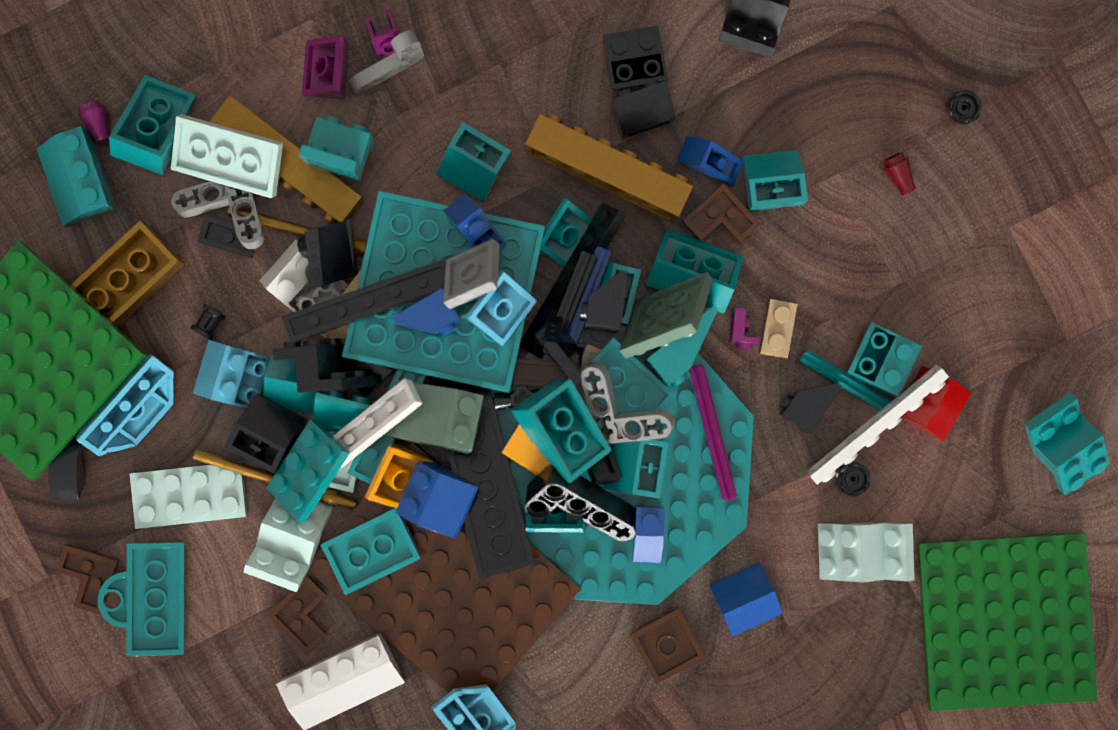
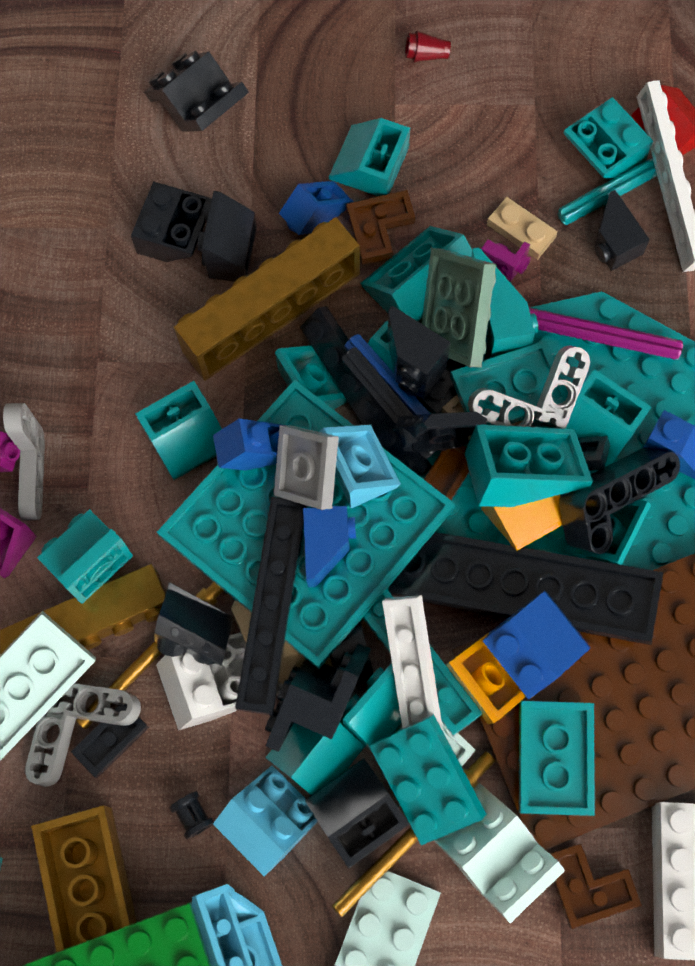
camera: 55 degrees left, 15 degrees down
sand green slope [385,380,484,454] -> none
black axle [494,386,540,410] -> none

